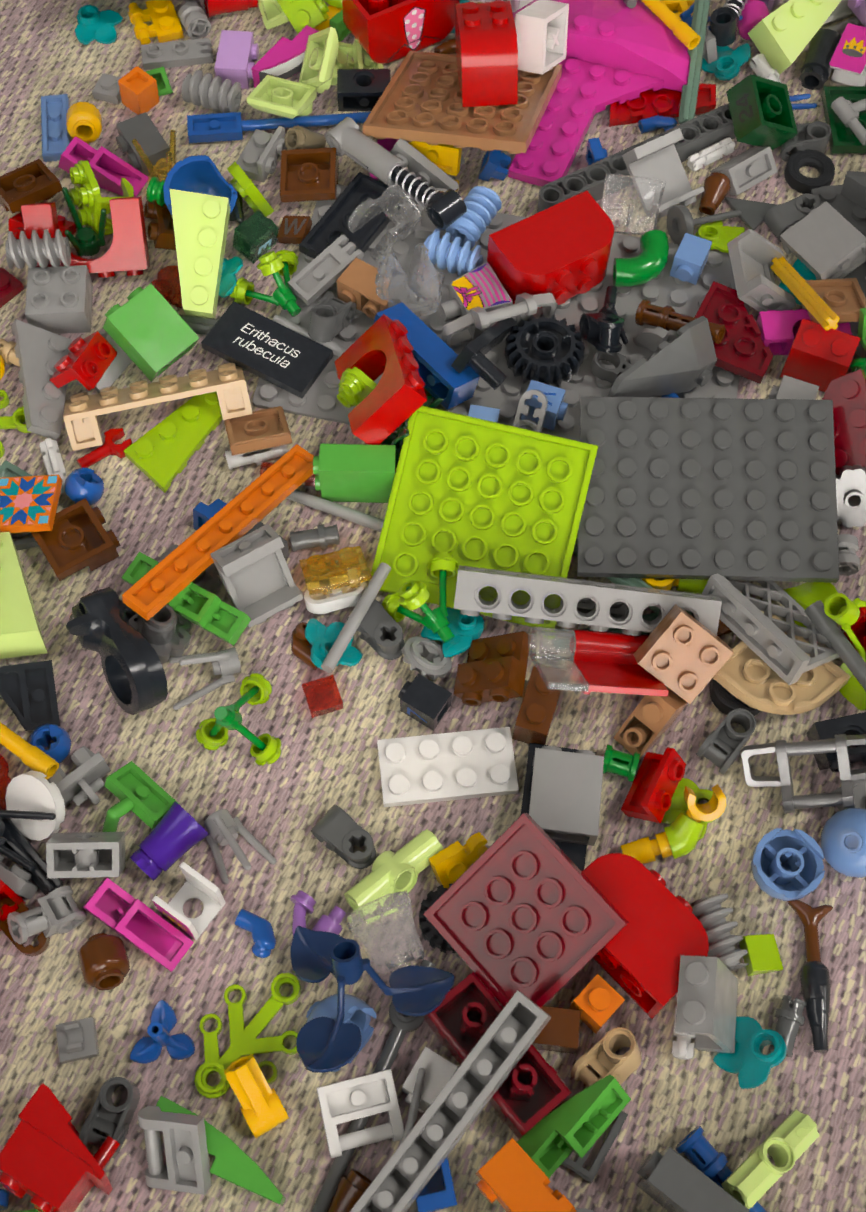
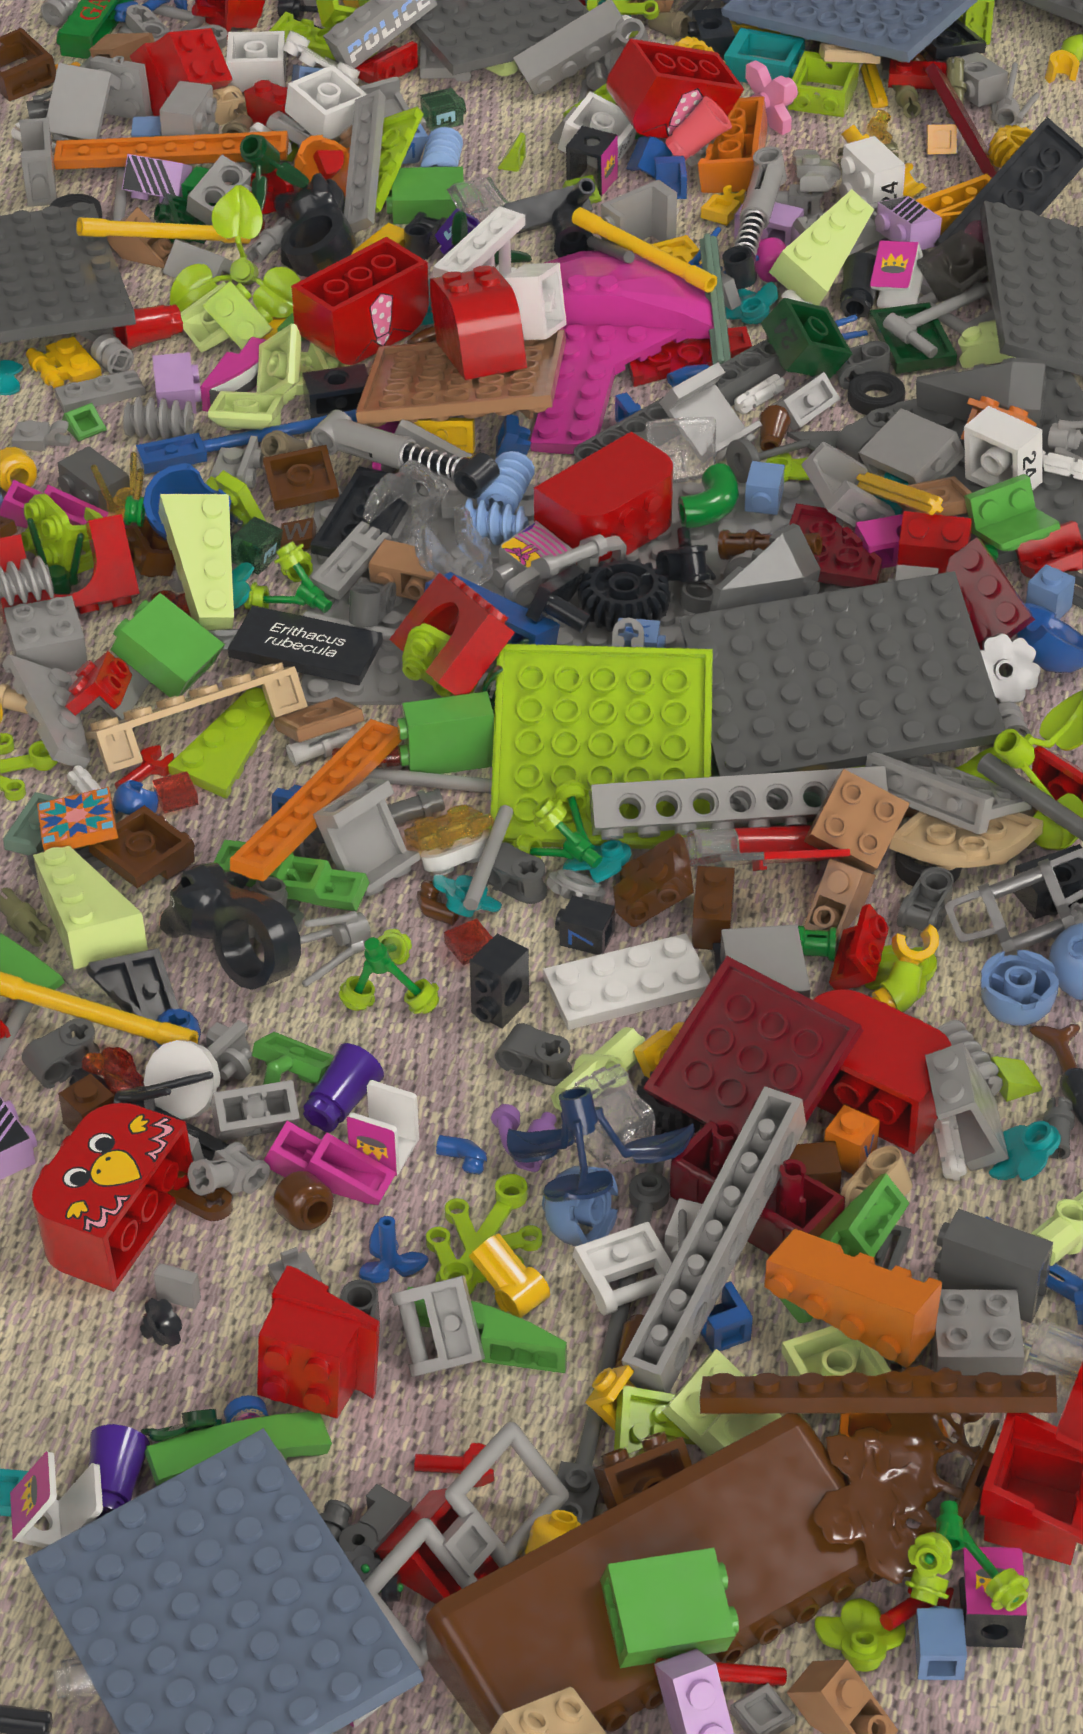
camera: 10 degrees left, 20 degrees down
orange panel [118,66,160,115] -> none
light grey plant [204,809,276,885] -> none
none -> clear red plate [152,771,199,813]
none -> black brick [470,933,529,1029]

